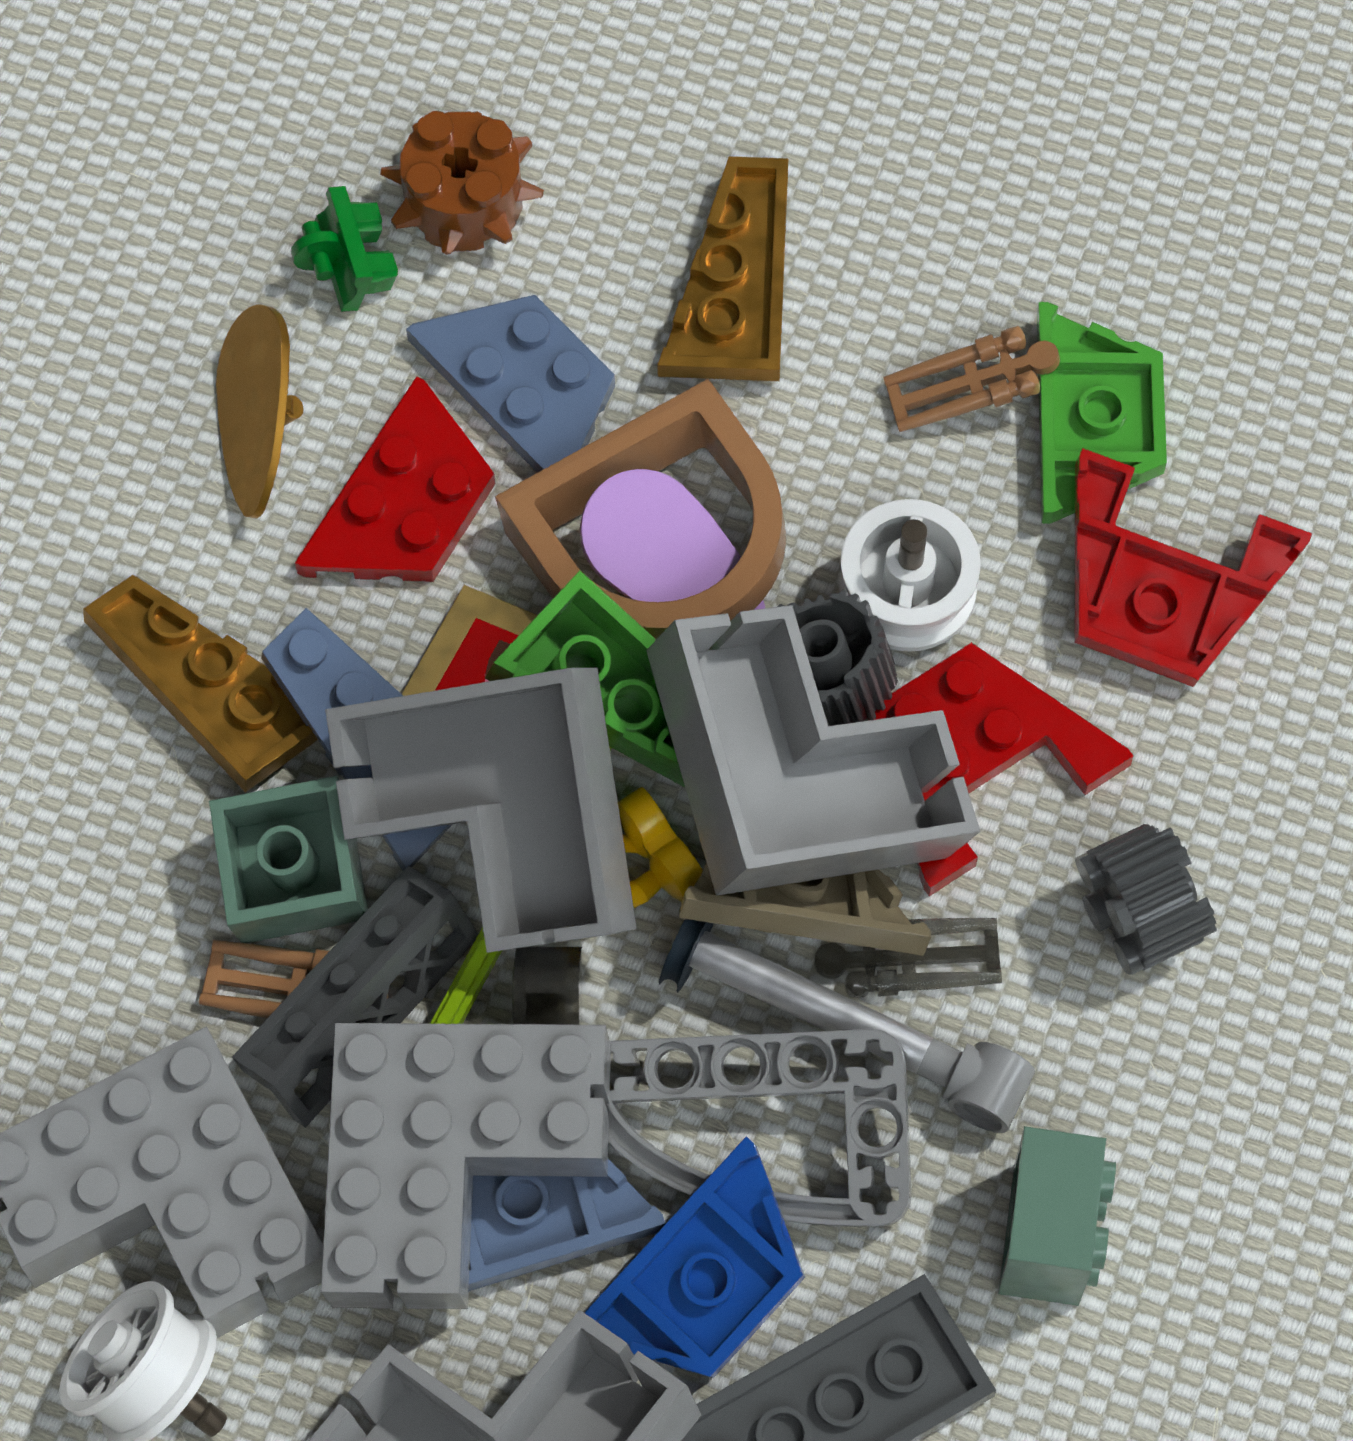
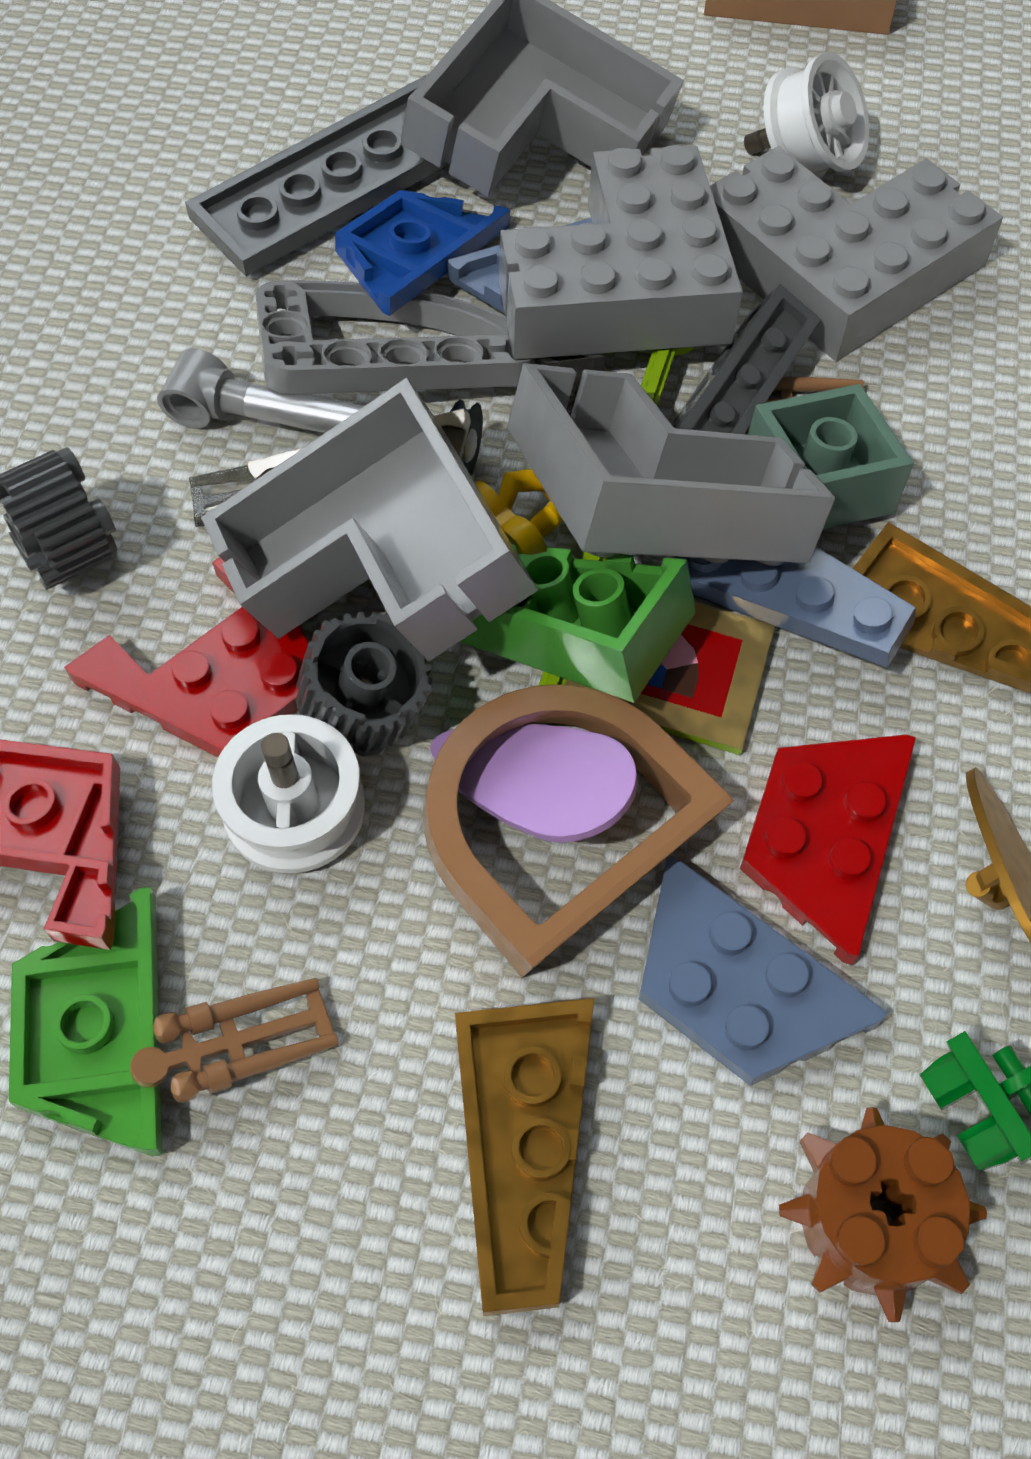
camera: 170 degrees right, 5 degrees down
sand green brick [998,1126,1116,1306] -> none

